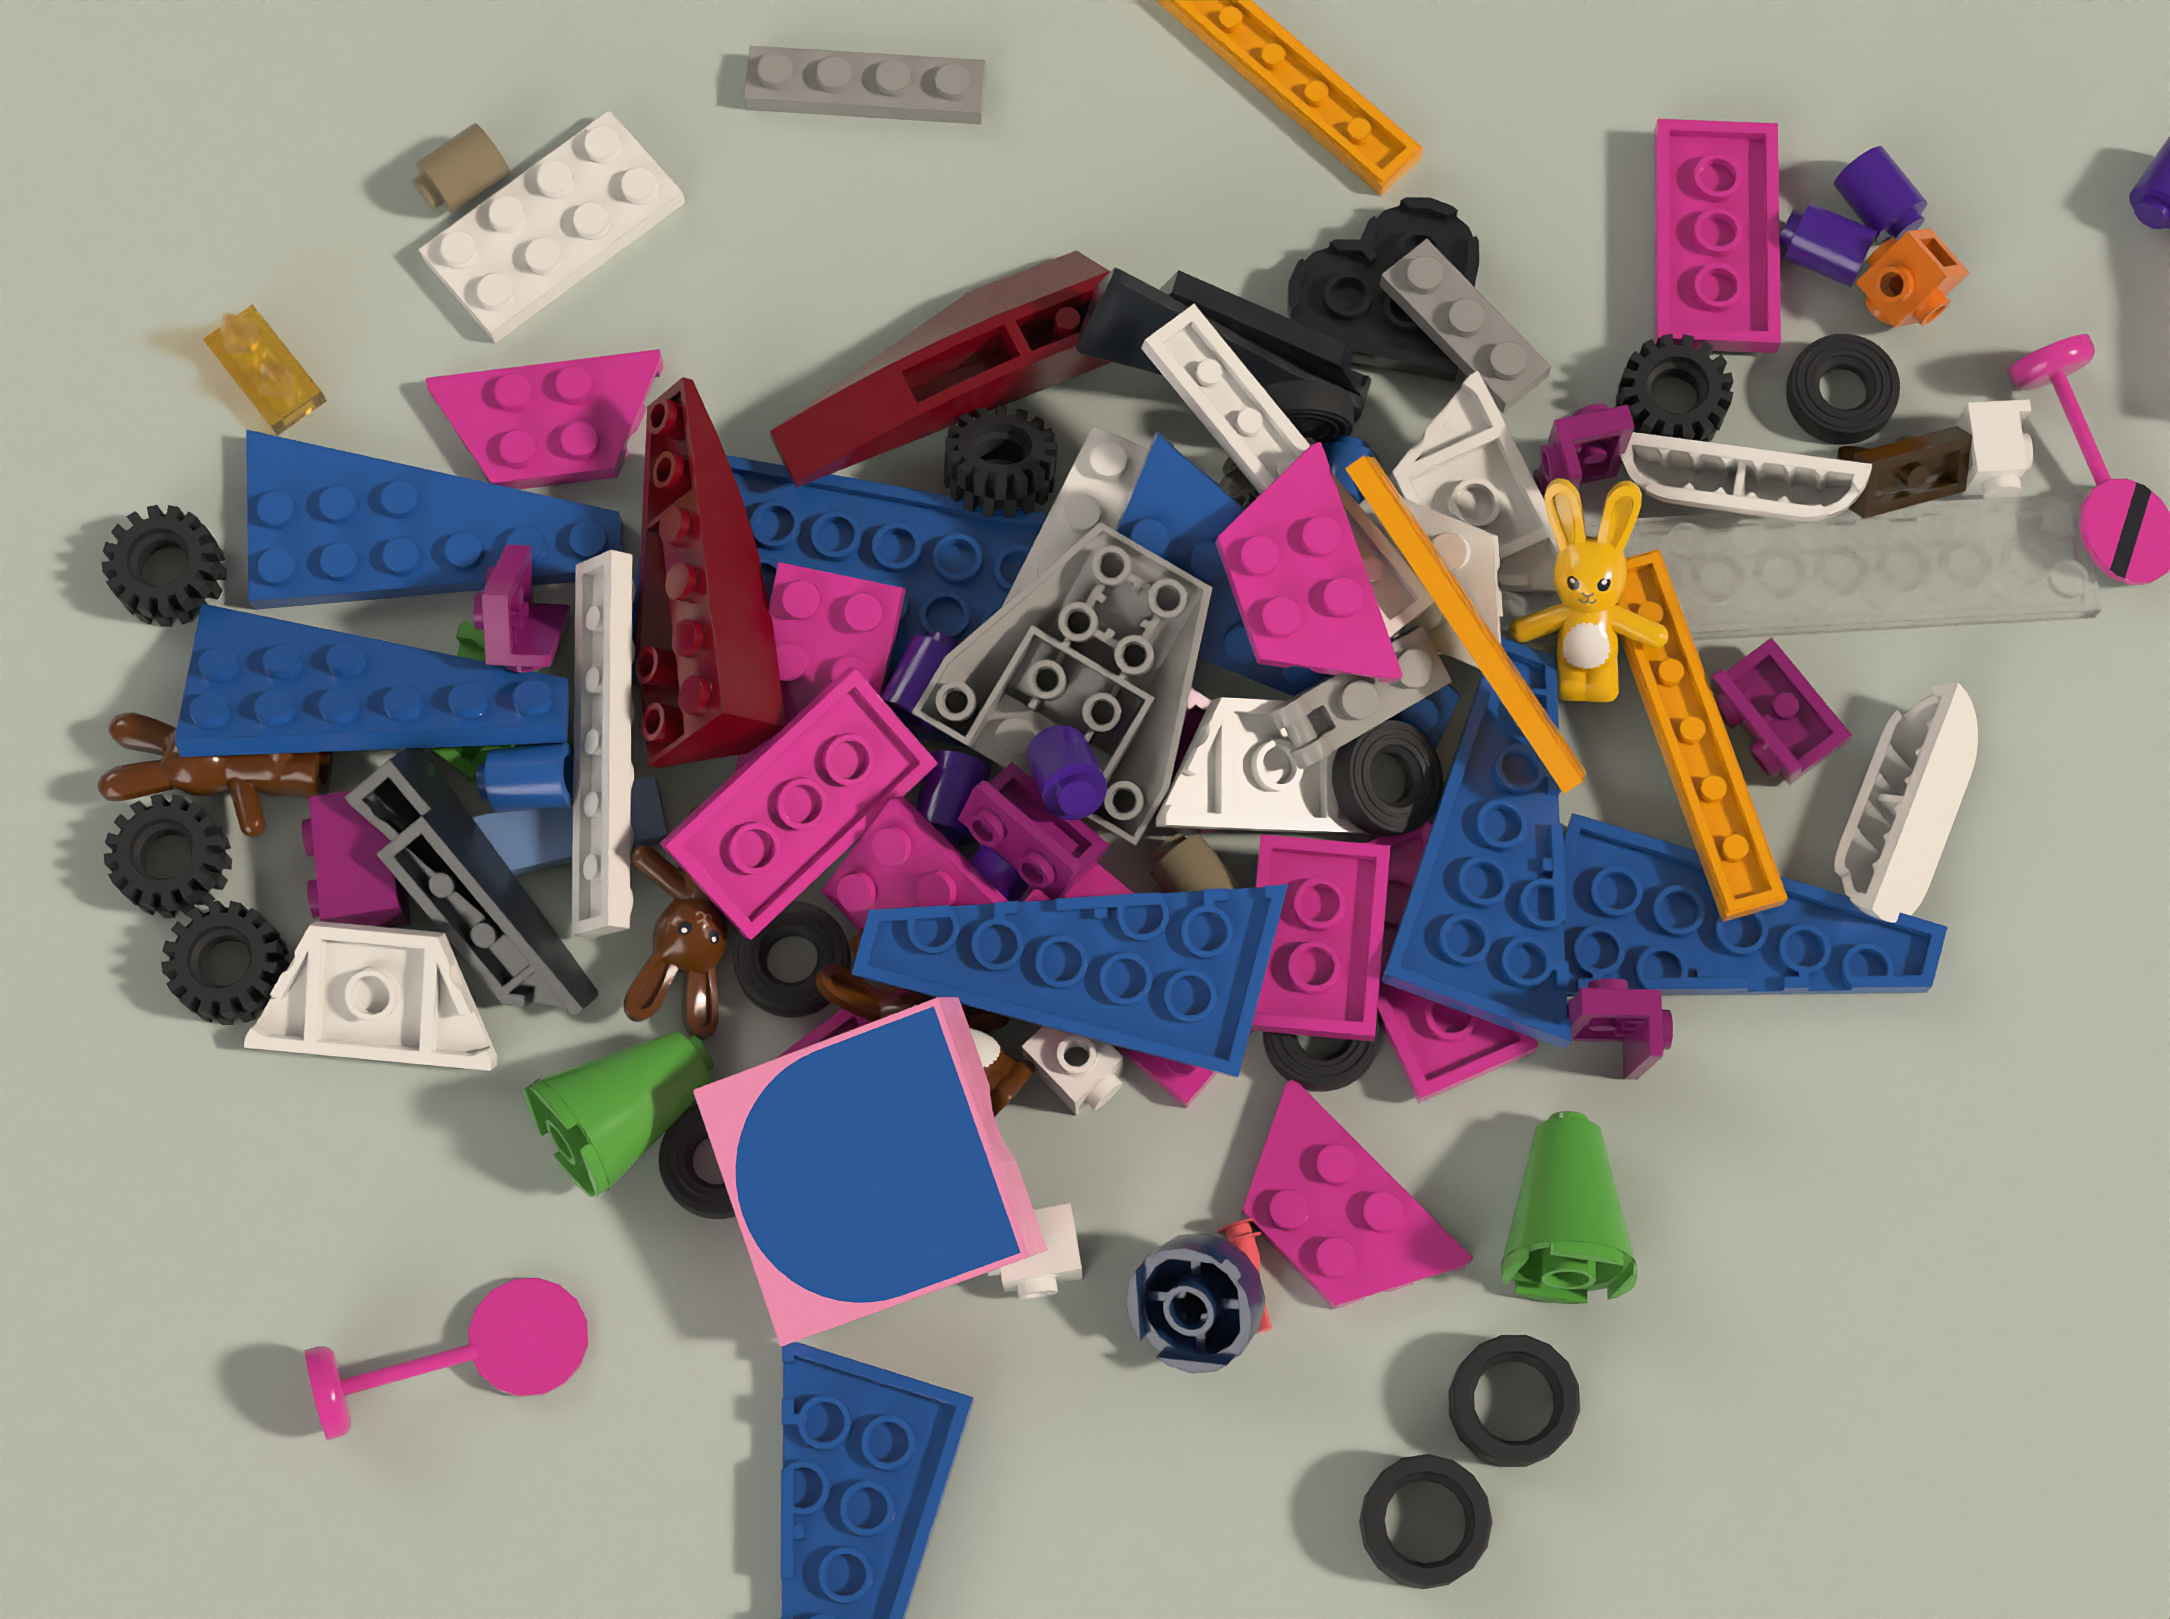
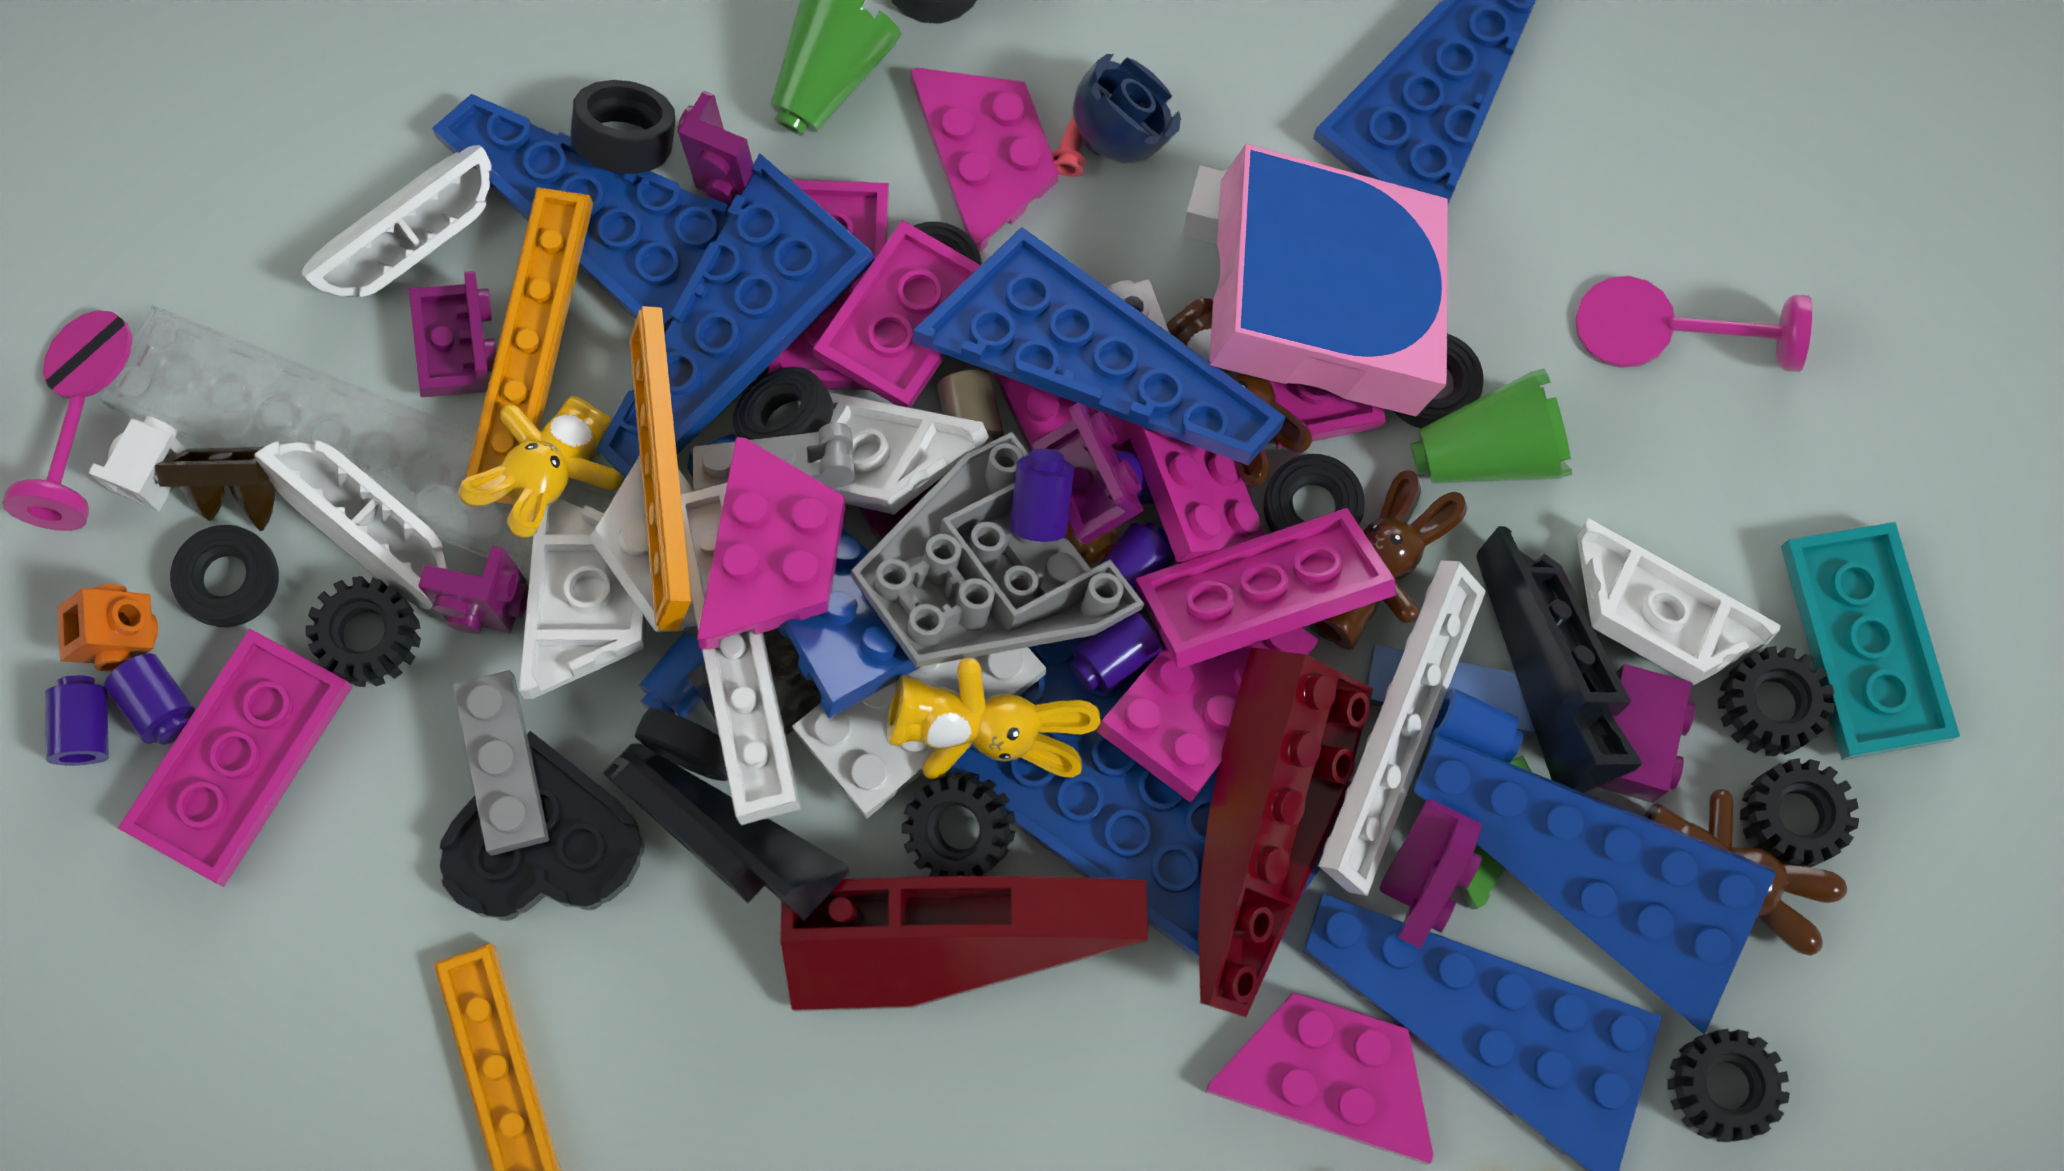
camera: 160 degrees left, 0 degrees up
none -> black tyre [571,80,676,174]
none -> yellow animal [887,658,1101,780]
none -> teal plate [1781,522,1960,760]

